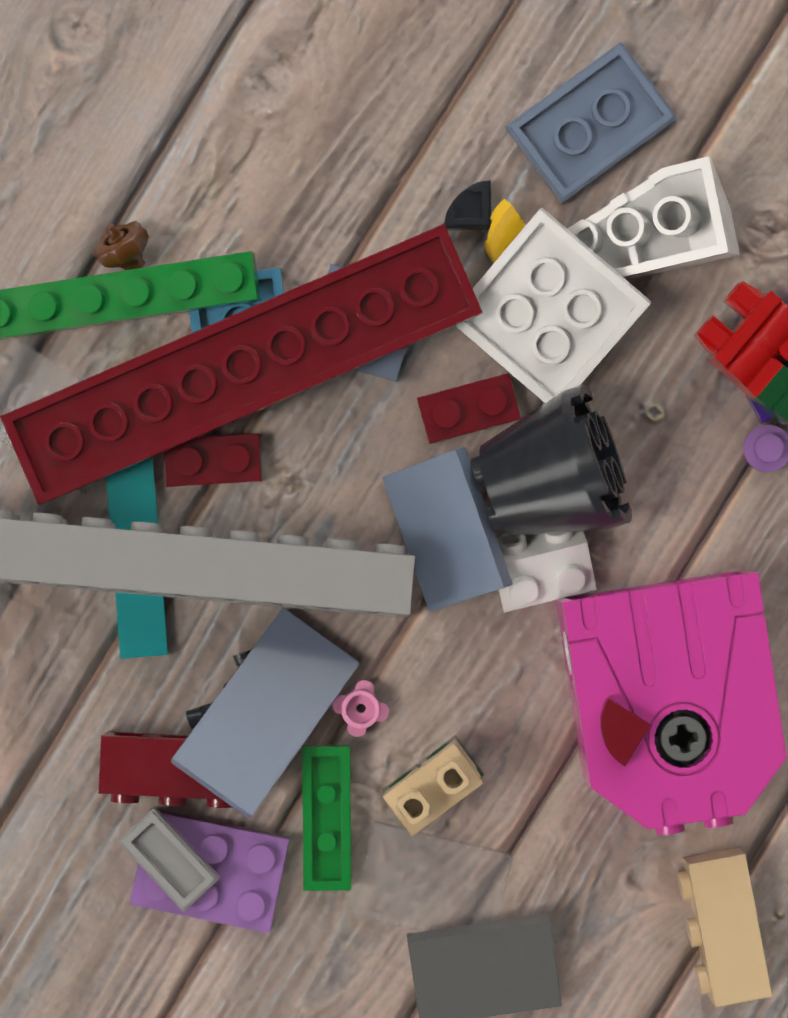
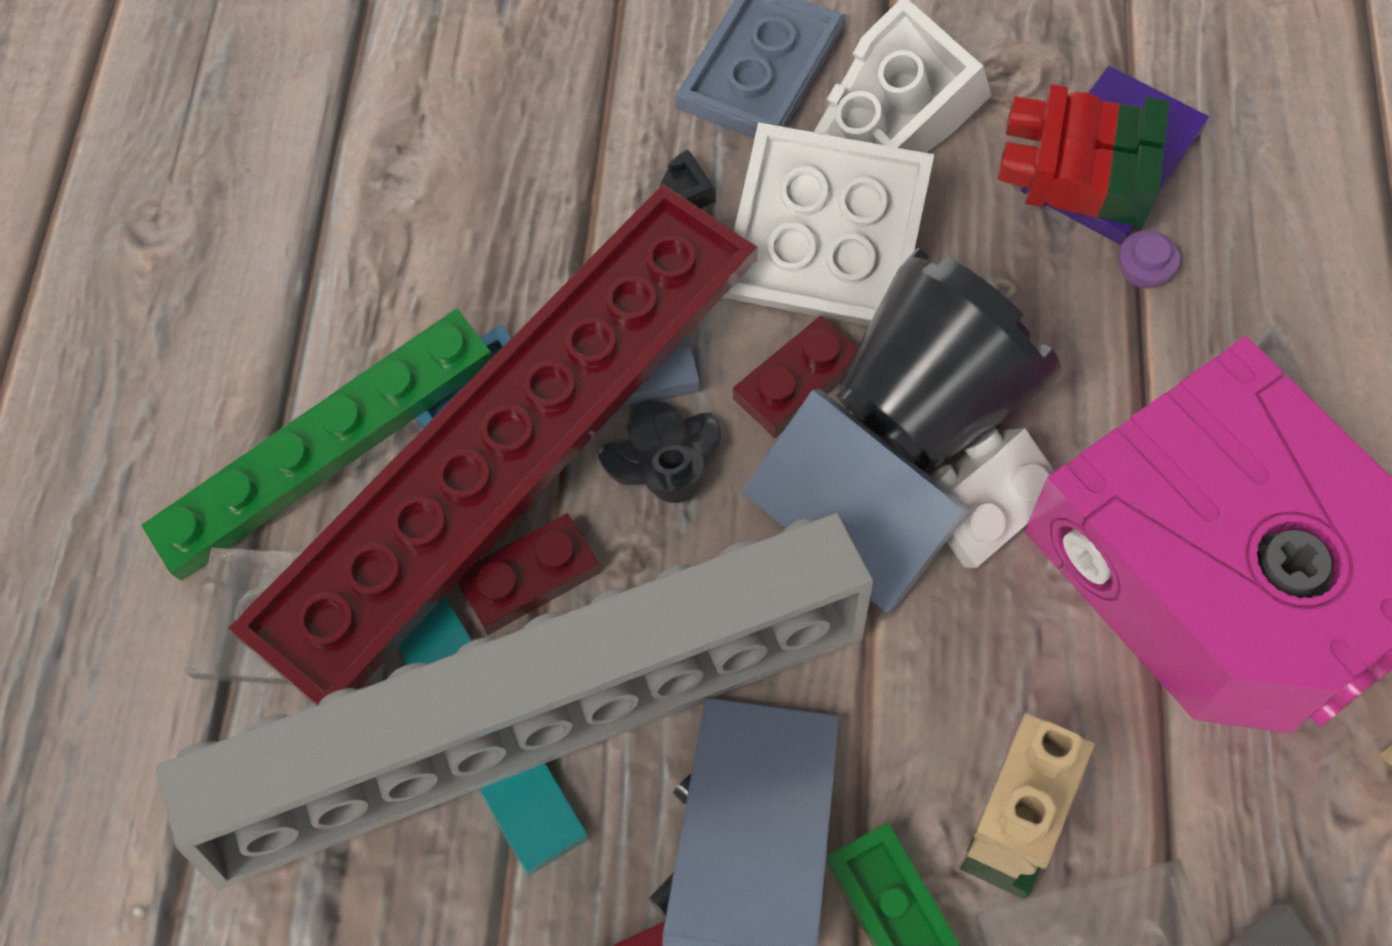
camera: 25 degrees left, 25 degrees down
reddish brown piece [93,221,149,270] -> none
bright pink plate [333,680,389,737] -> none
yellow tile [484,199,526,264] -> none
dark red tile [600,697,651,767] -> none
none -> black plate [597,401,721,503]

